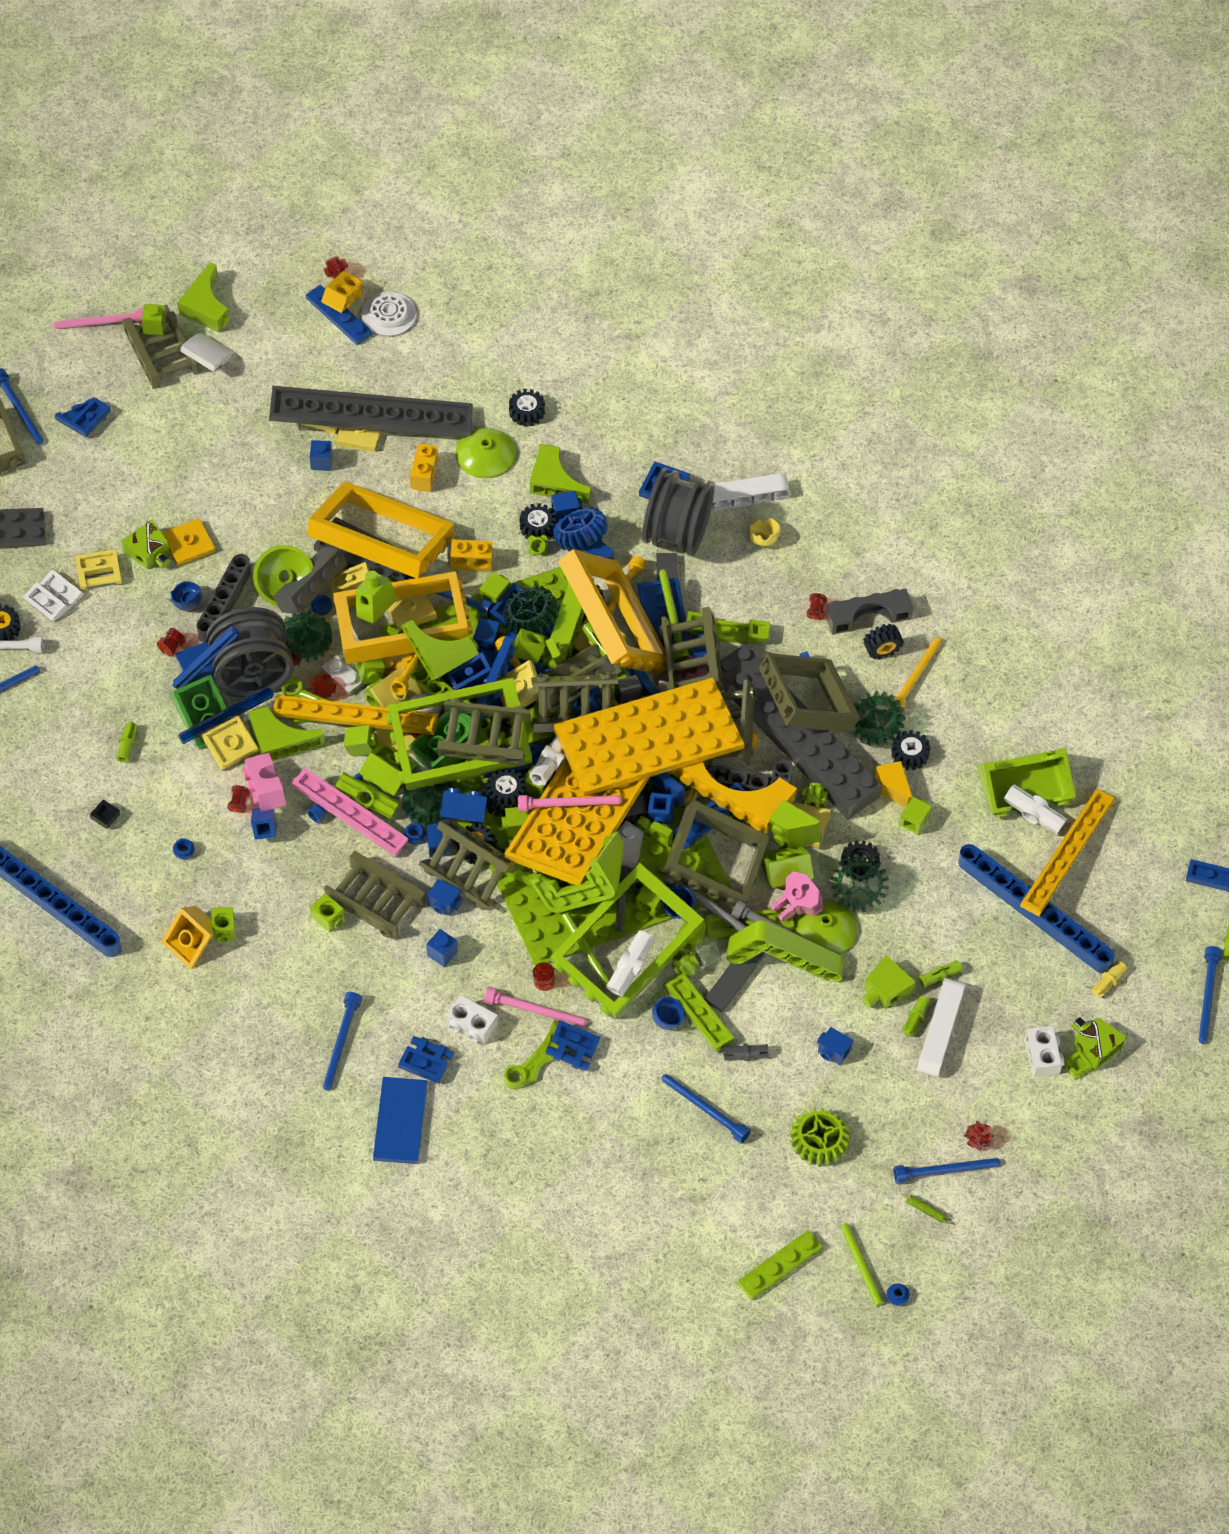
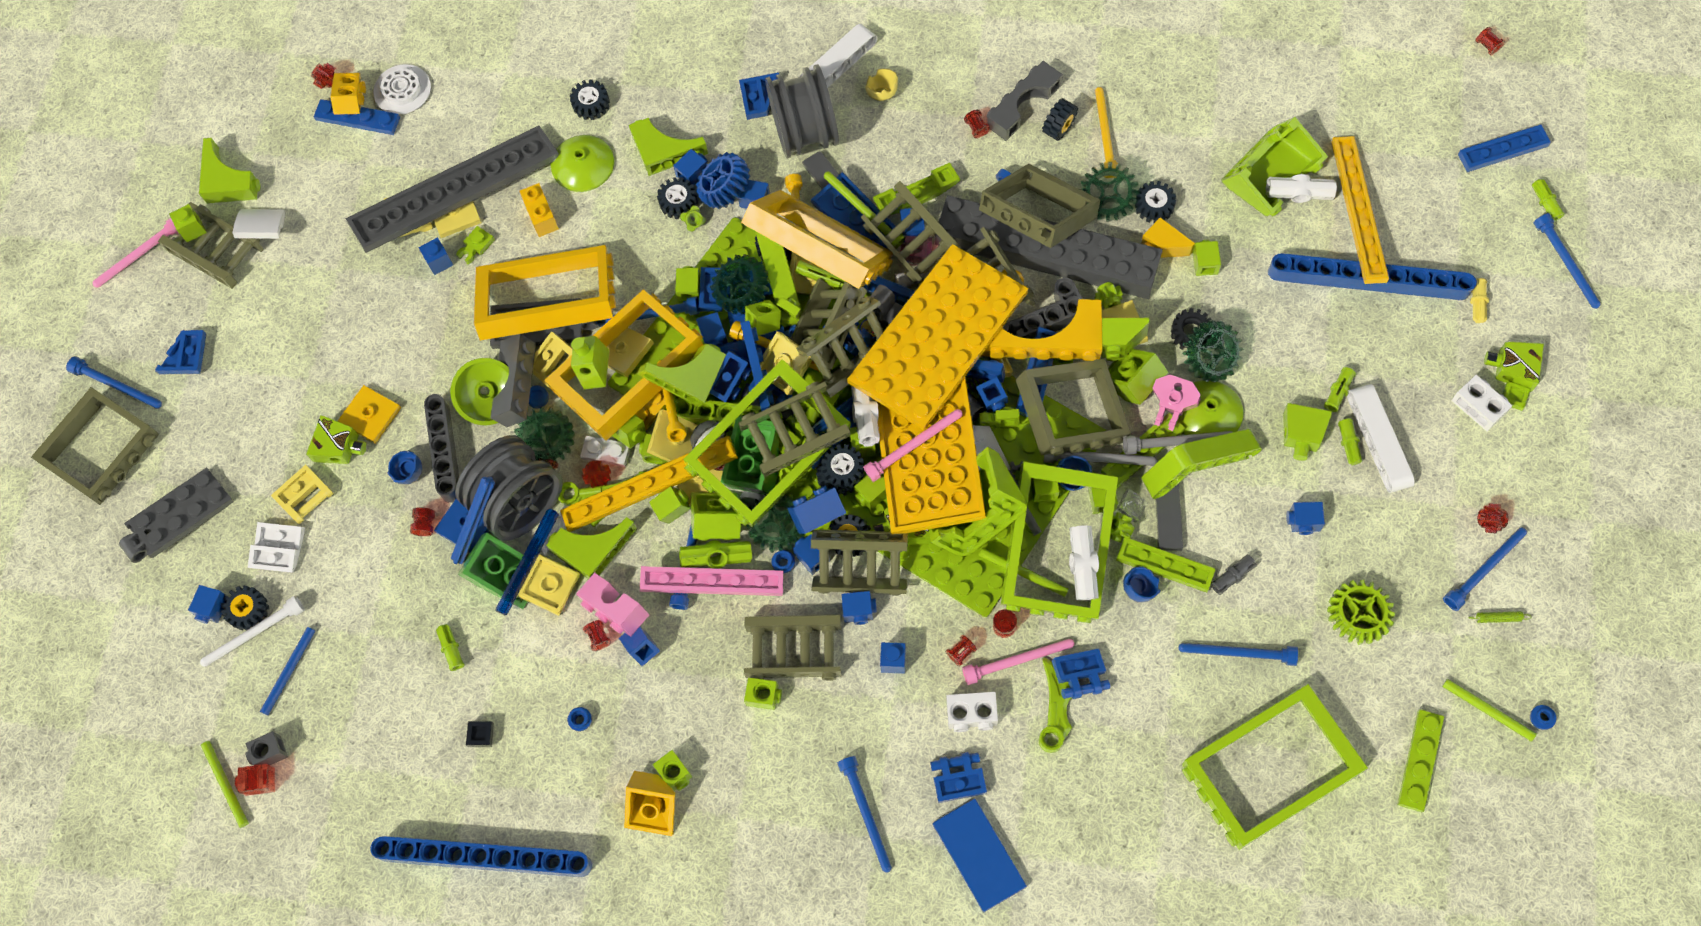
camera: 25 degrees left, 10 degrees up
yellow brick [450,539,493,572] -> none
none -> lime plate [456,226,495,265]
none -> clear red bush [945,635,977,667]
none -> lime window [1182,684,1368,850]

